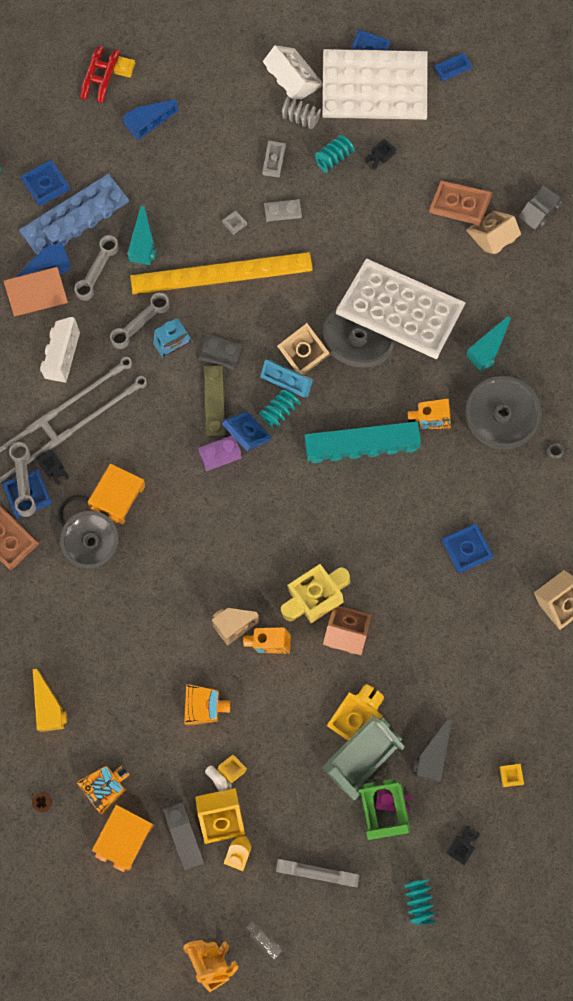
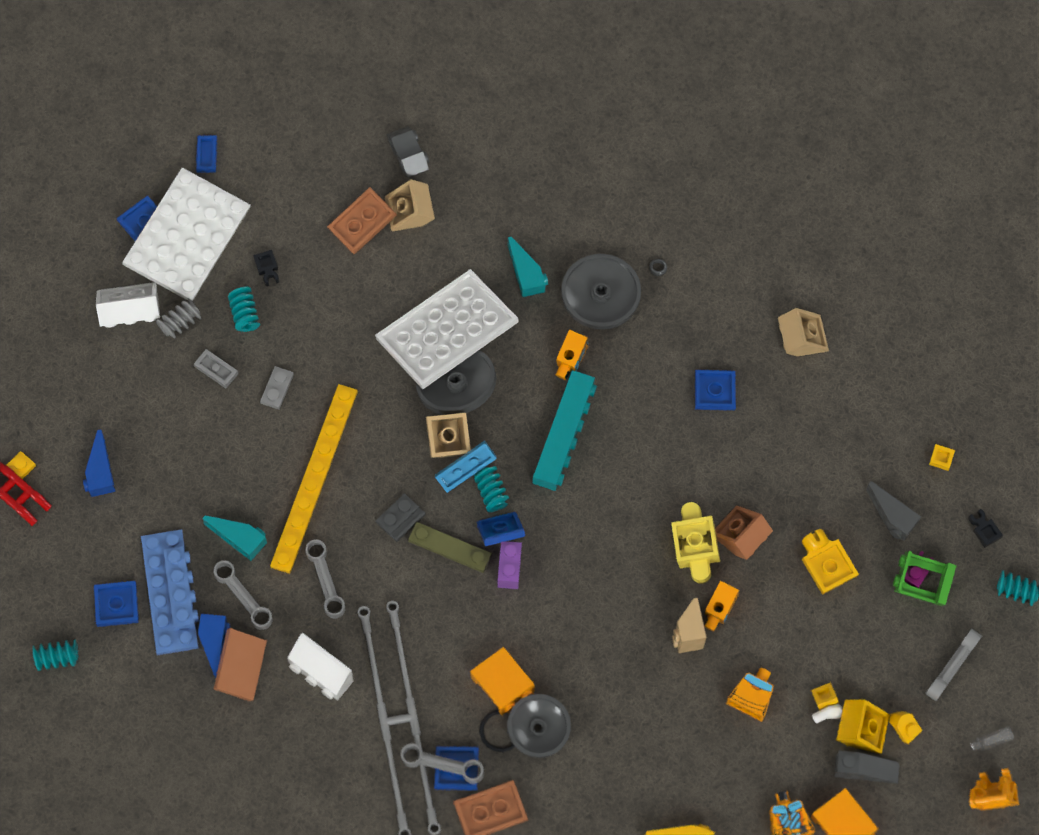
camera: 65 degrees left, 5 degrees down
black plate [36,450,69,486] -> none
dark azure torso [153,318,193,358] -> none
light grey tile [222,210,247,235] -> none
sand green panel [322,715,405,800] -> none

